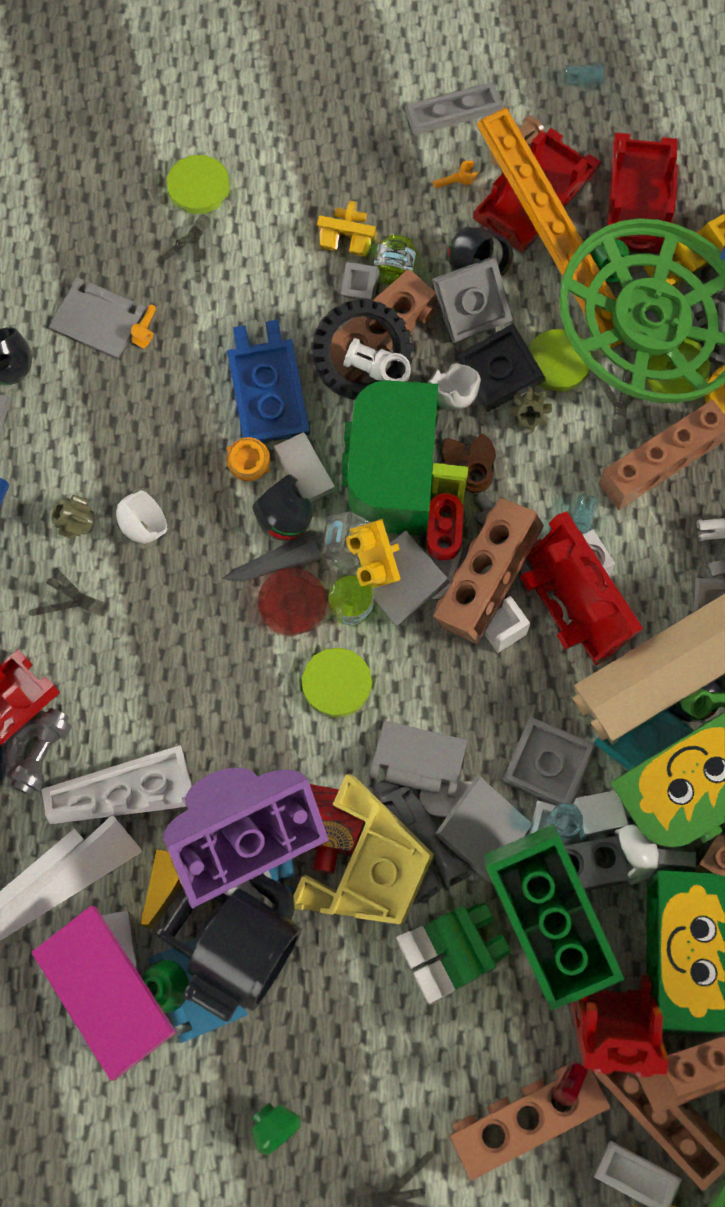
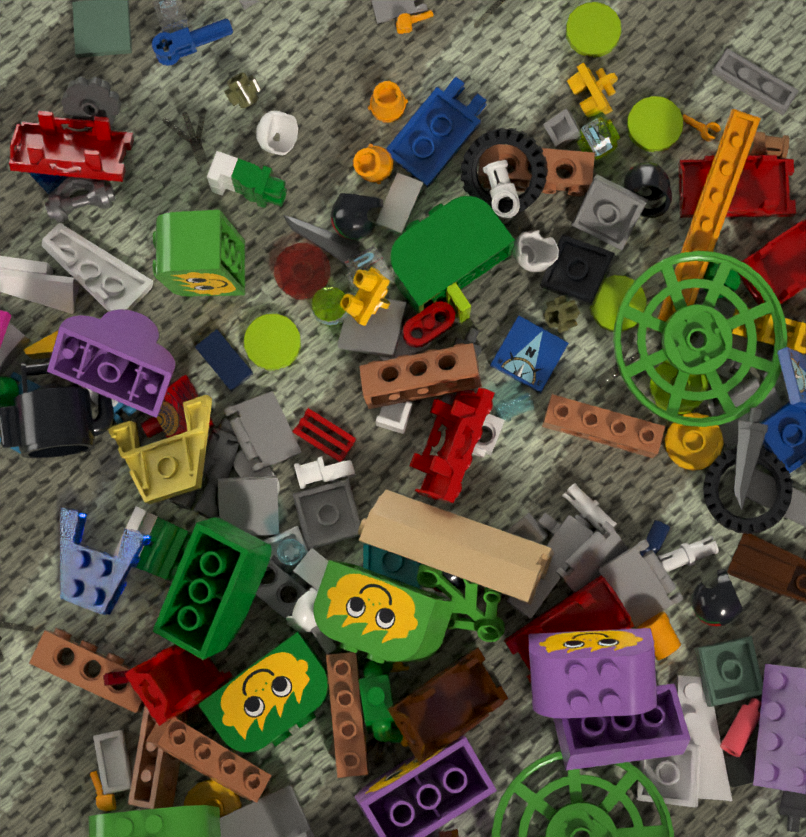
camera: 55 degrees right, 10 degrees up
reddish brown plate [441,434,496,493] -> none
none -> clear blue wing [60,507,152,615]
none -> bright green brick [153,210,245,296]
none -> dark blue tile [195,329,253,392]
none -> green hips [207,151,287,208]
none -> red tile [292,408,357,462]
none -> white connector [294,456,356,489]
none -> light orange piece [368,81,408,123]
none -> blue tile [490,315,569,394]
none -> lime tile [566,2,621,57]
none -> lime tile [627,96,684,152]

